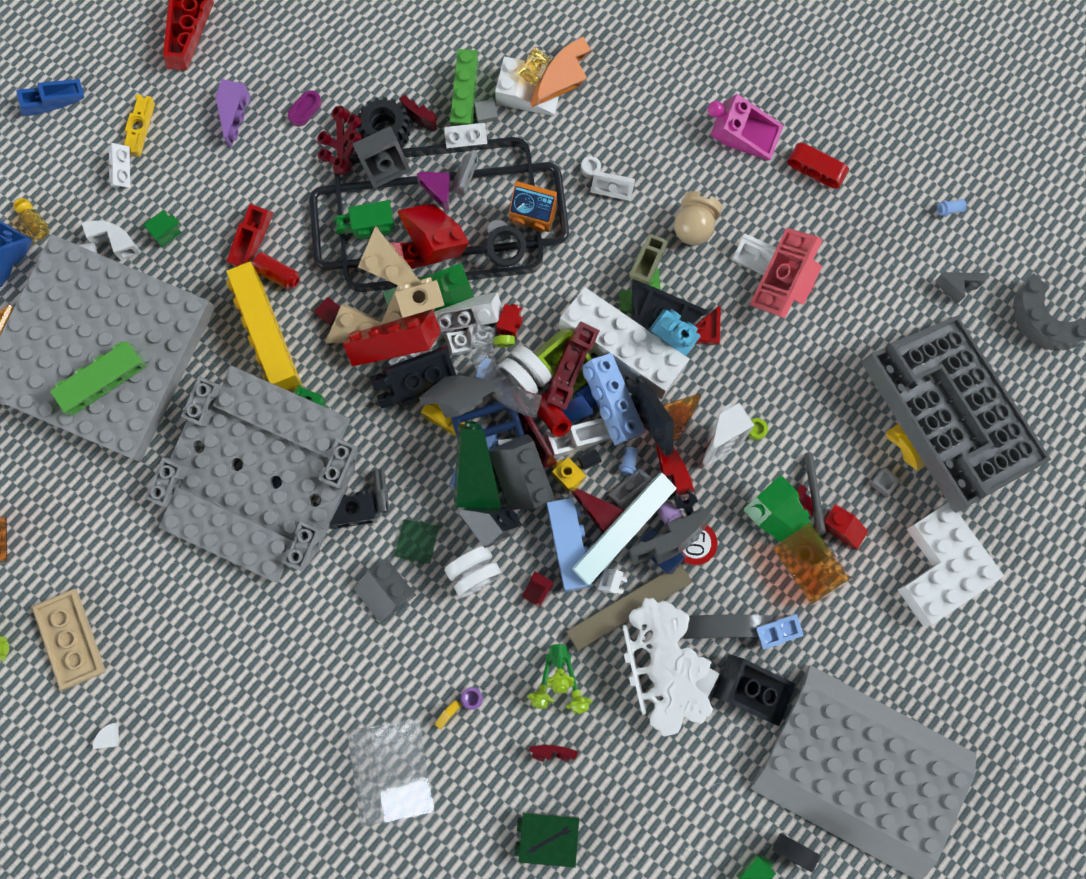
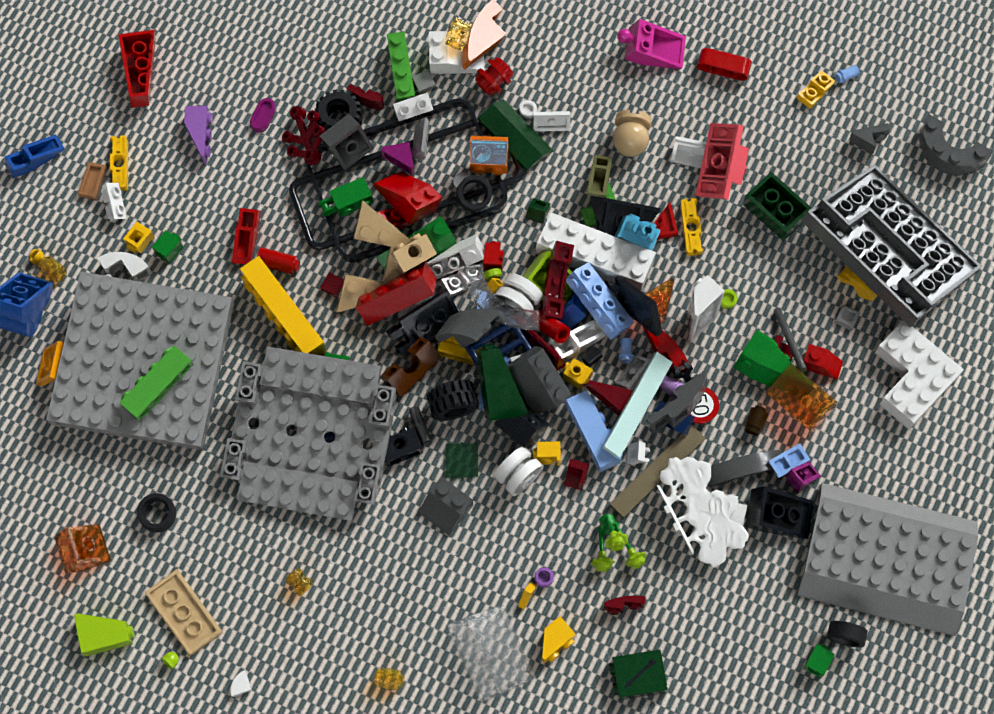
camera: 10 degrees left, 5 degrees down
none -> medium nougat tile [78,162,107,201]
none -> yellow brick [123,221,155,254]
none -> black tyre [137,493,176,533]
none -> lime hinge [161,652,179,670]
none -> clear yellow wheel [285,568,313,596]
none -> clear yellow brick [374,667,405,691]
none -> reddish brown arch [380,337,441,396]
none -> black tyre [426,380,479,421]
none -> red piece [475,57,513,96]
none -> dark green slope [477,99,553,171]
none -> yellow piece [485,278,504,299]
none -> dark green slope [526,198,551,224]
none -> yellow brick [533,441,561,466]
none -> yellow slope [542,616,576,664]
none -> yellow piece [680,198,703,256]
none -> dark green brick [743,172,812,241]
none -> dark brown brick [744,405,769,436]
none -> magenta slope [785,461,821,494]
none -> yellow slope [796,70,835,109]

